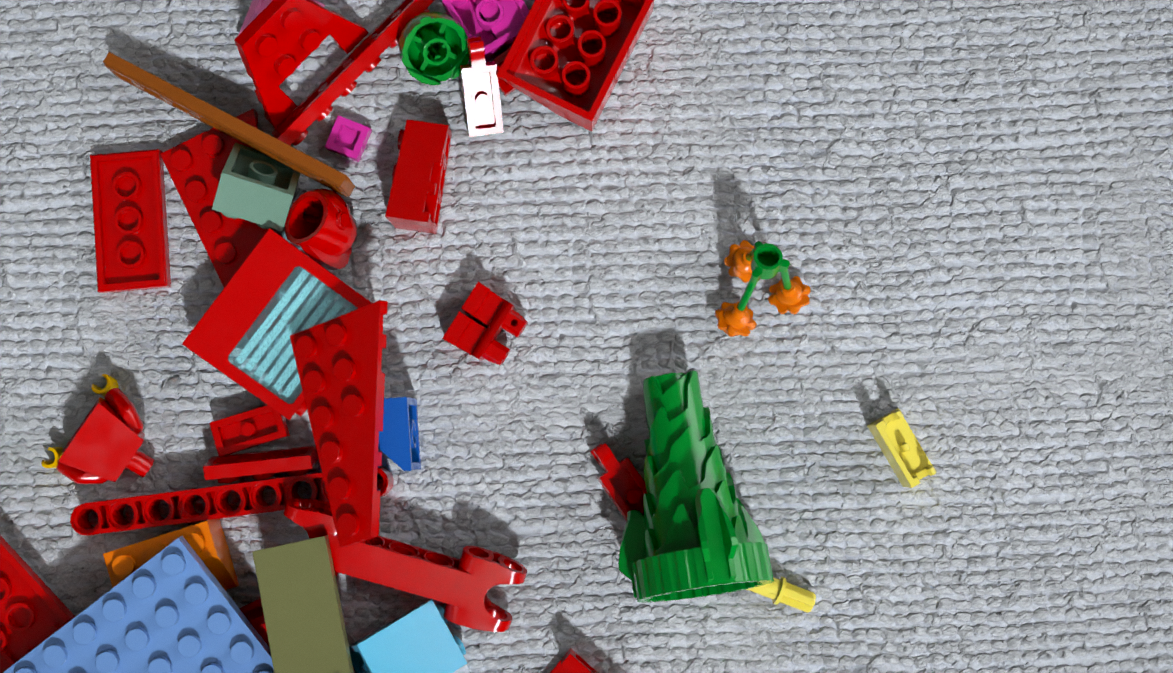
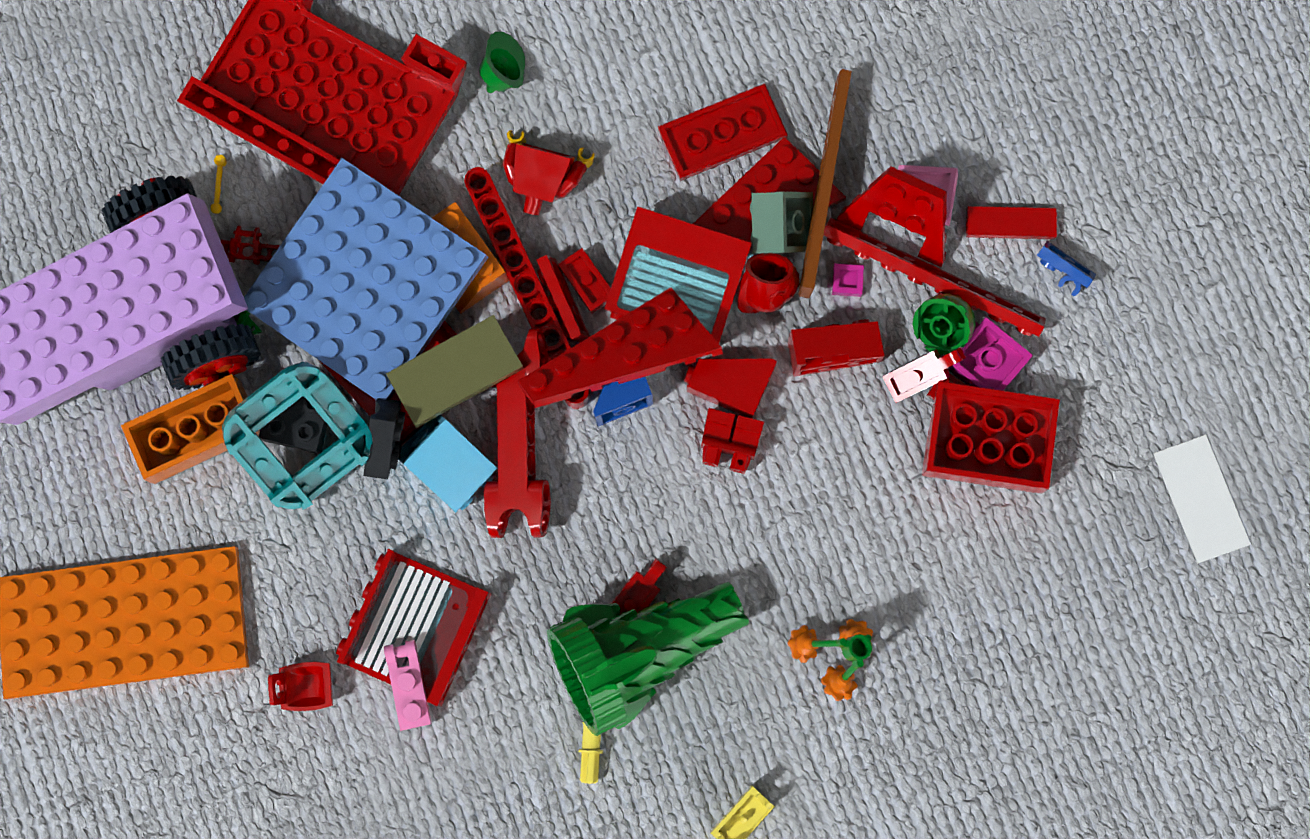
camera: 75 degrees right, 5 degrees down
none -> red slope [684,358,777,419]

